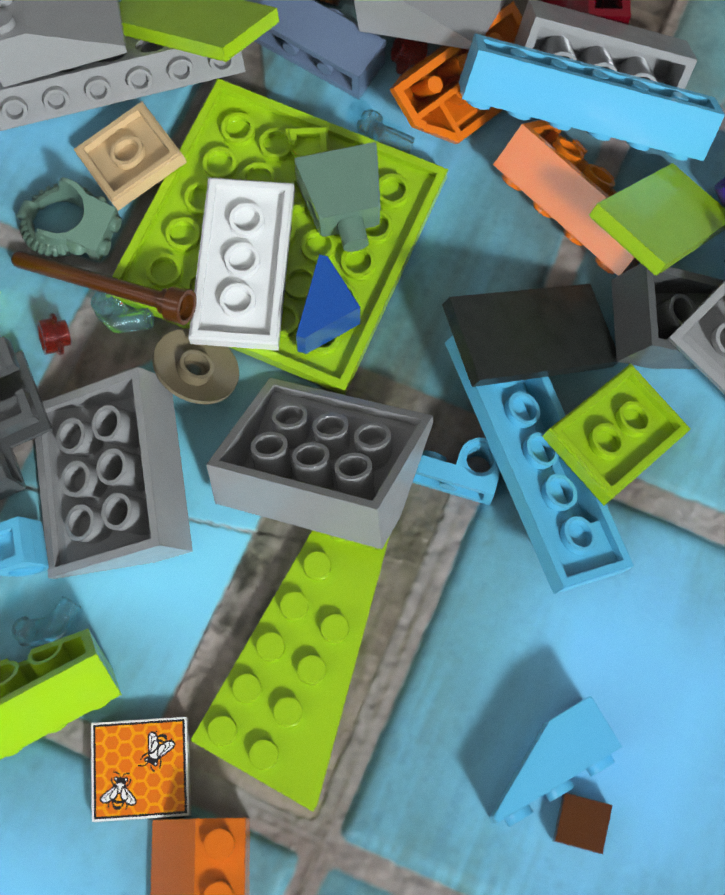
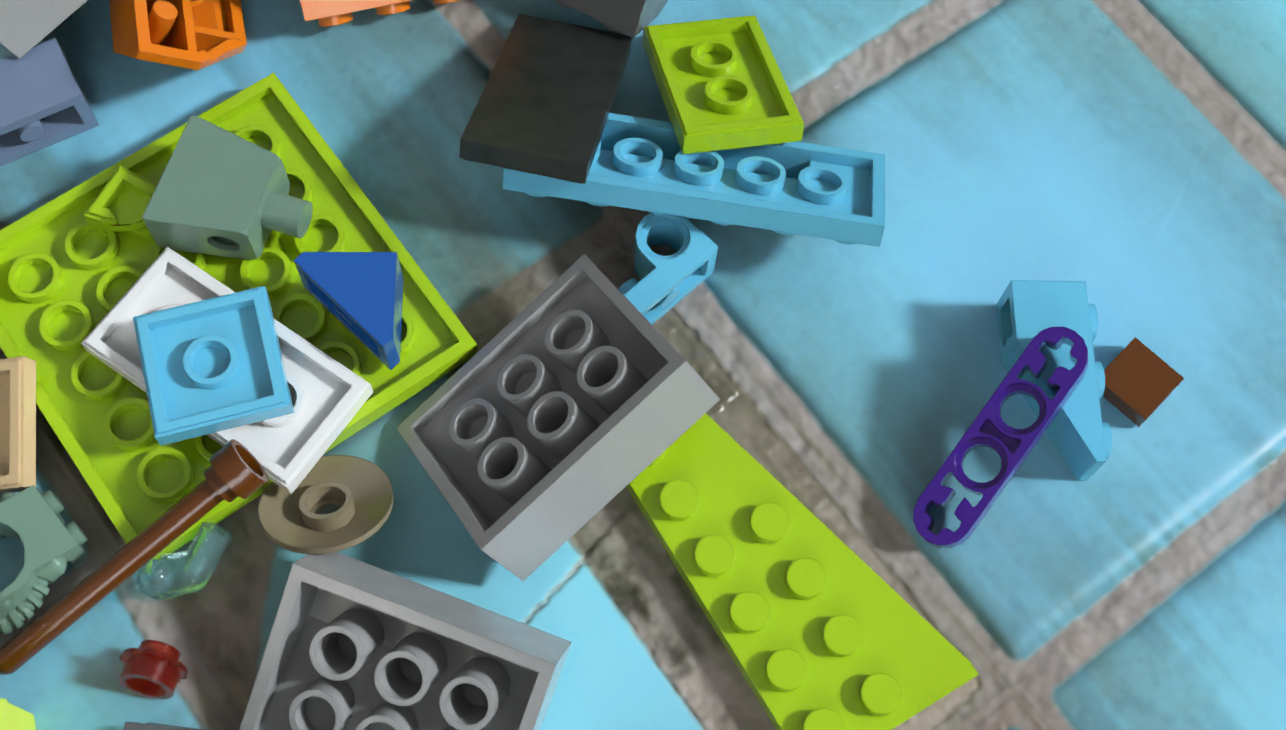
camera: 65 degrees left, 5 degrees down
clear light blue arm [357,109,414,154] -> none
clear red plate [391,38,428,75] -> none
none -> medium azure tile [133,286,294,446]
none -> dark purple beam [913,327,1088,548]

